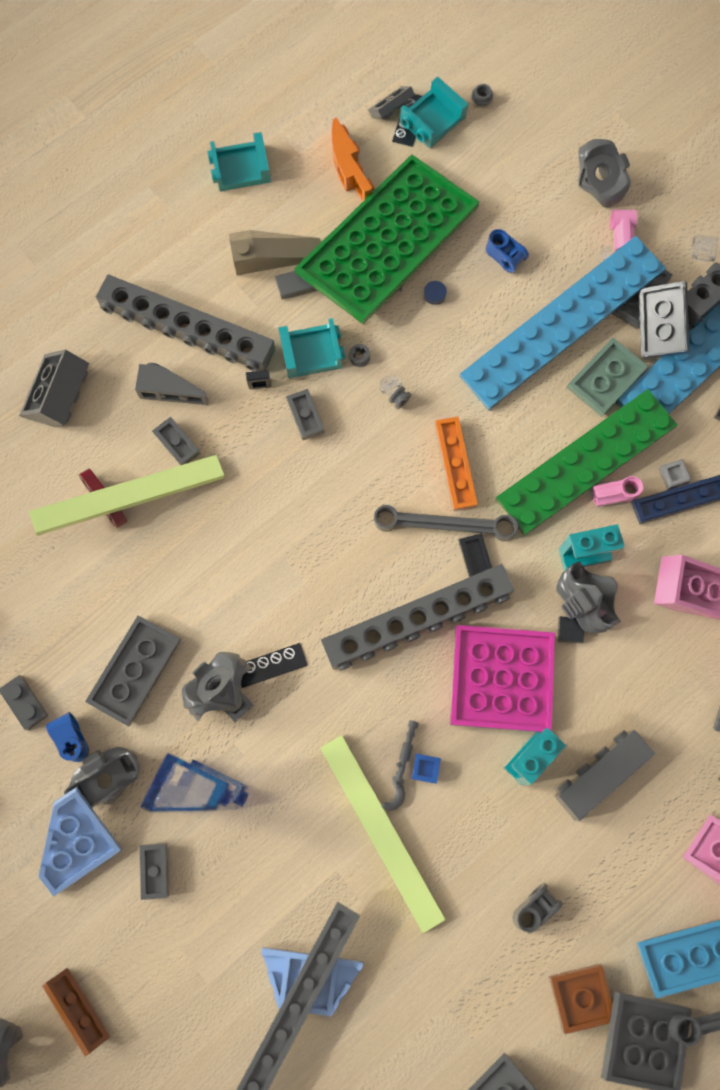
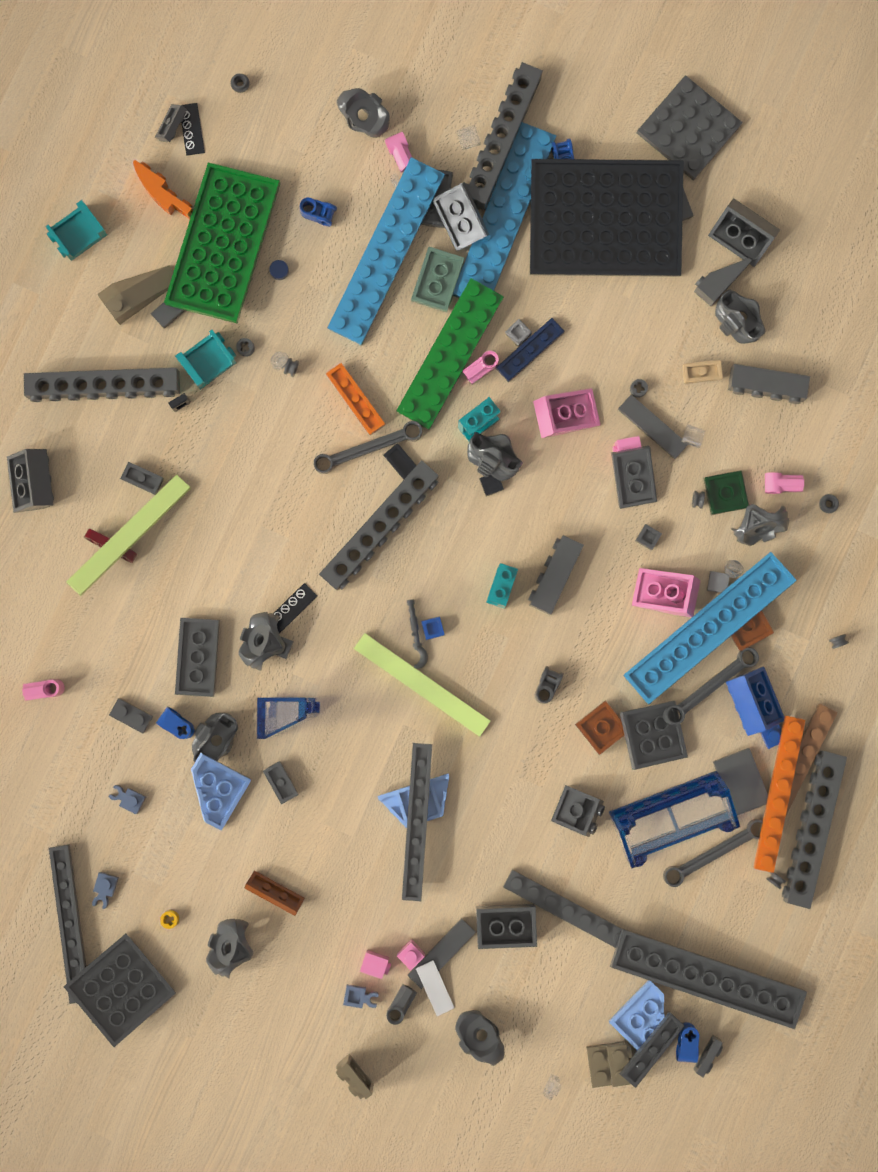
camera: 25 degrees left, 10 degrees up
dark grey slope [135,363,209,405] -> none
dark grey plate [286,389,324,440] -> none
teal panel [399,76,468,148] -> none
dark pink plate [450,625,555,732] -> none

